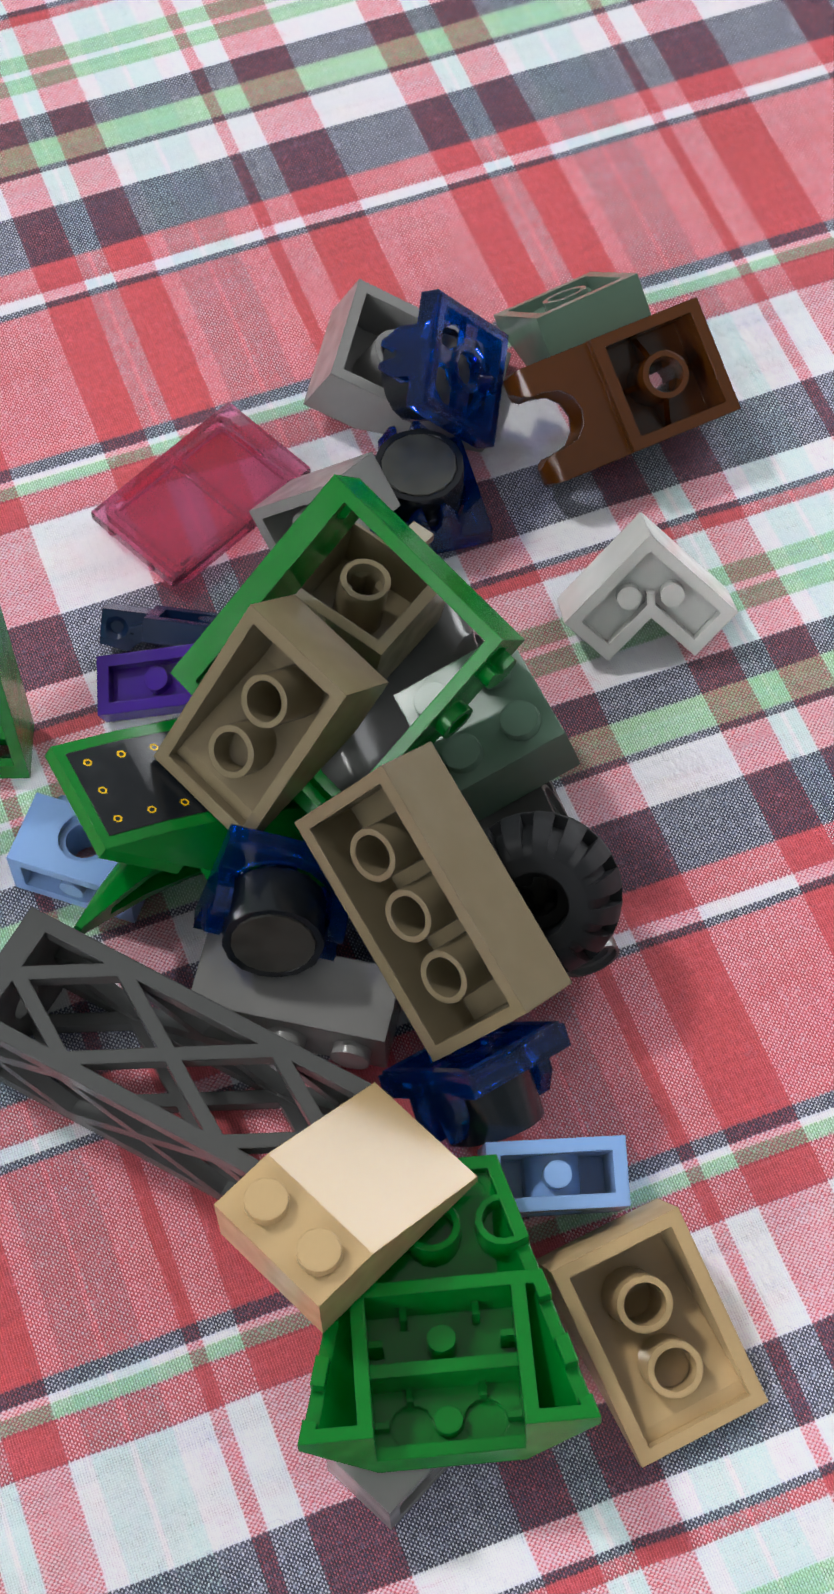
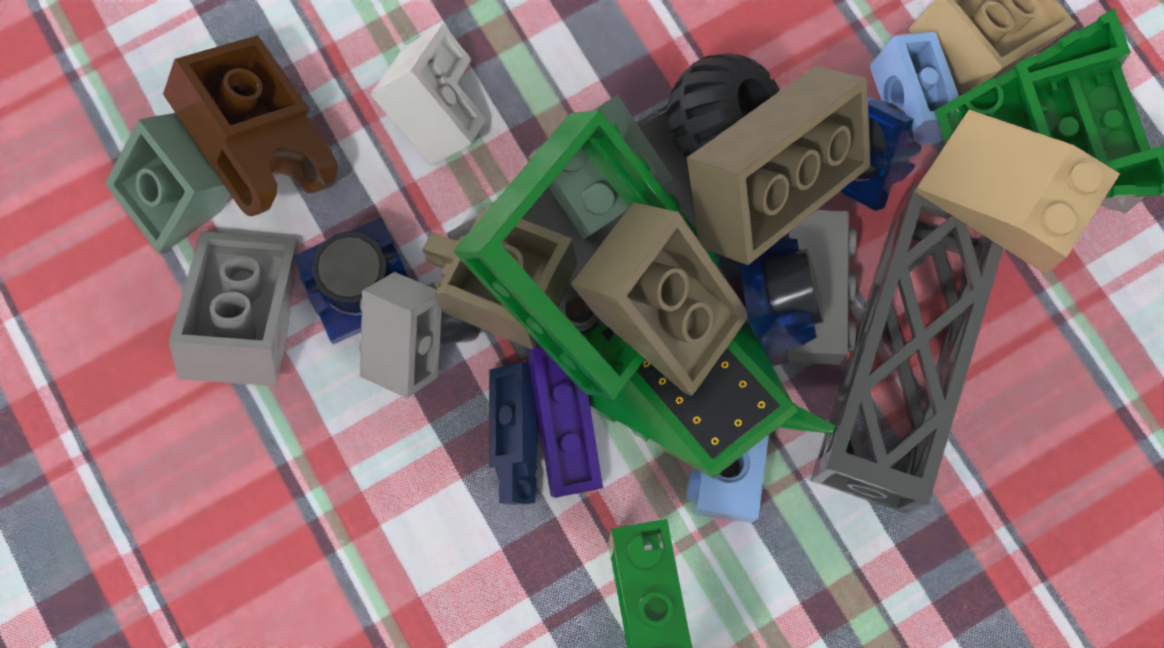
camera: 100 degrees left, 15 degrees up
clear pink piece [91,402,311,588] -> none
clear blue piece [378,289,509,449] -> none

